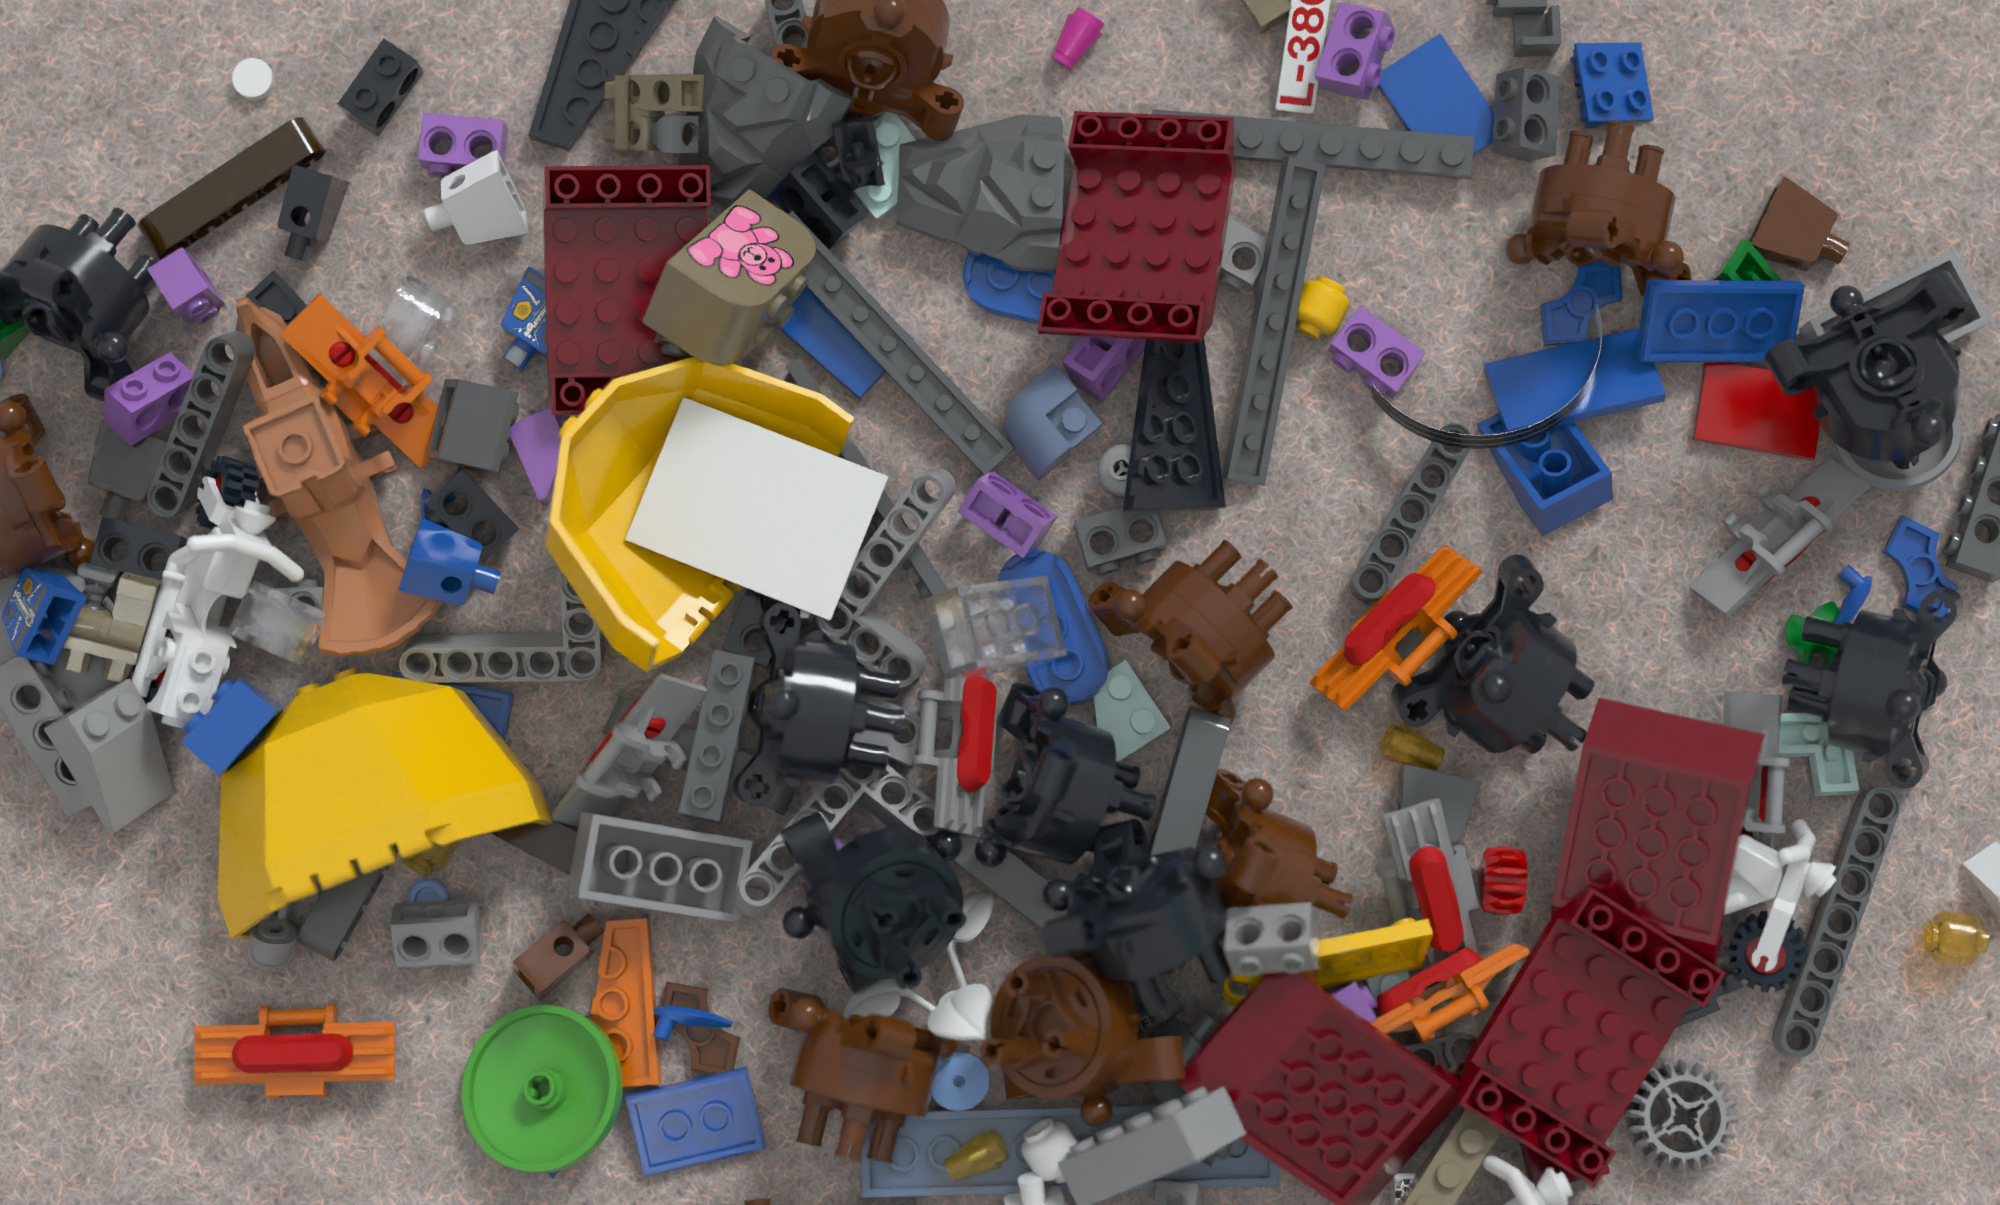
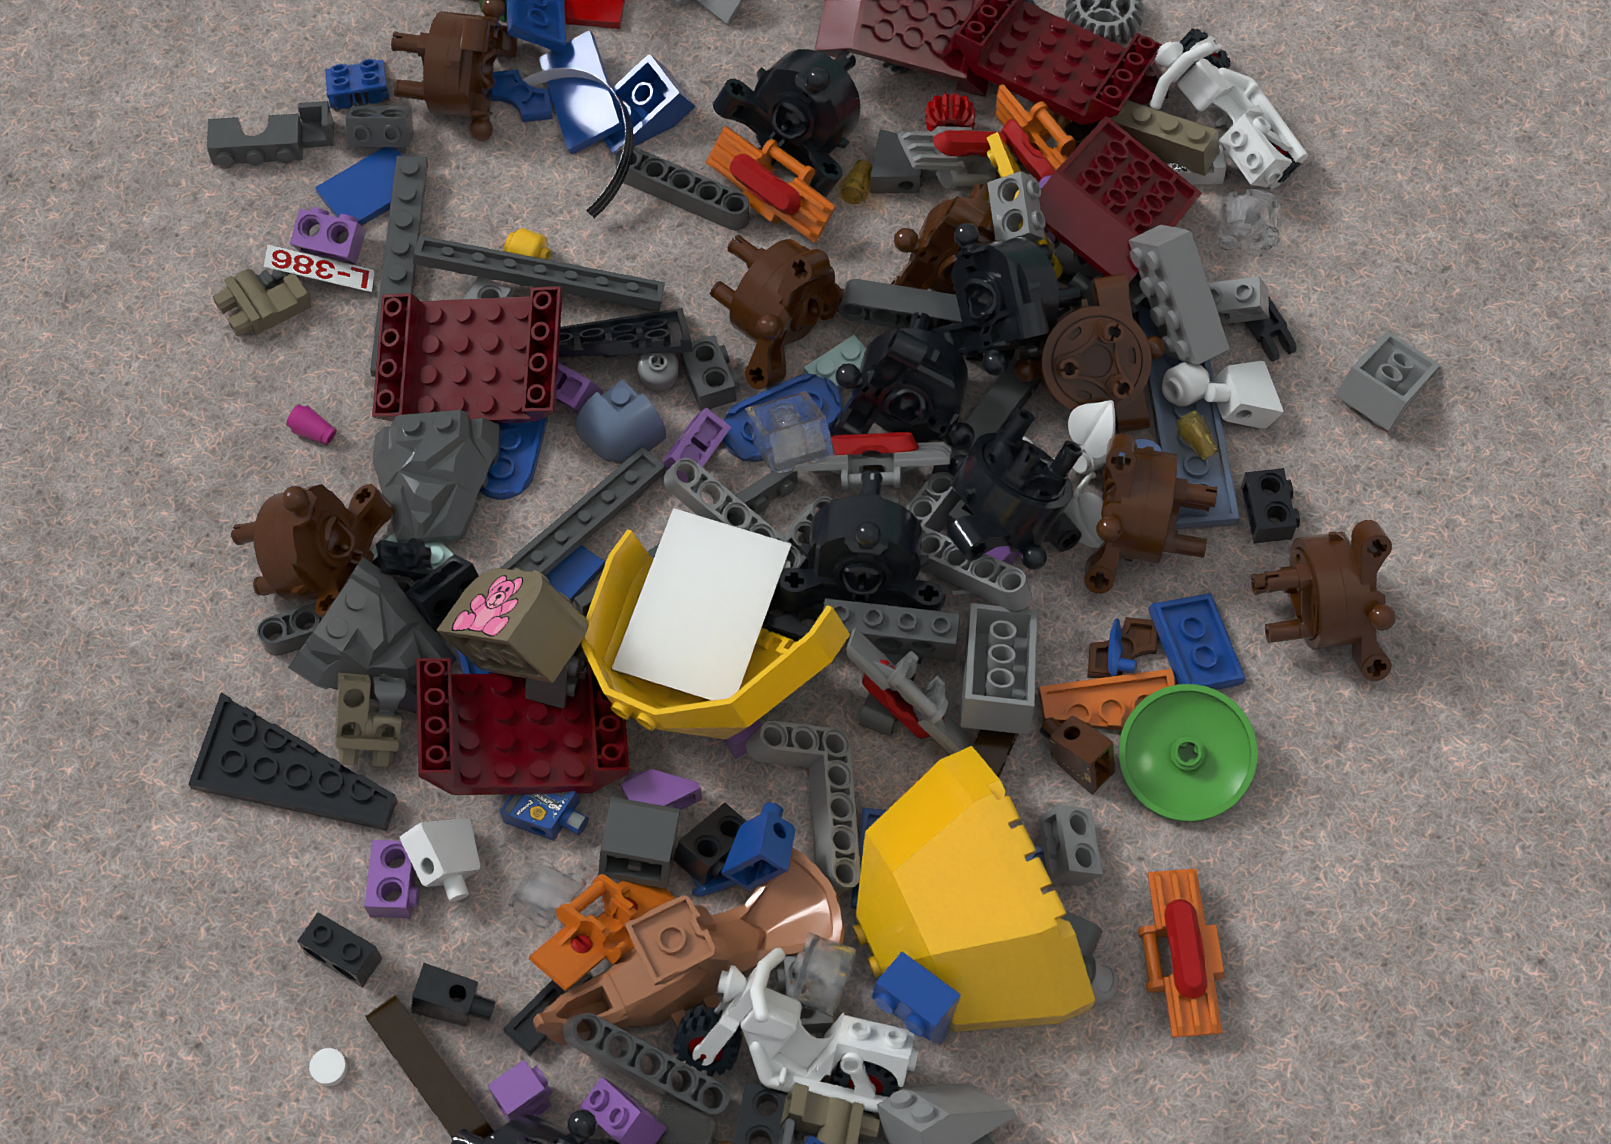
camera: 90 degrees left, 20 degrees down
medium lavender brick [1327,305,1426,398] -> none

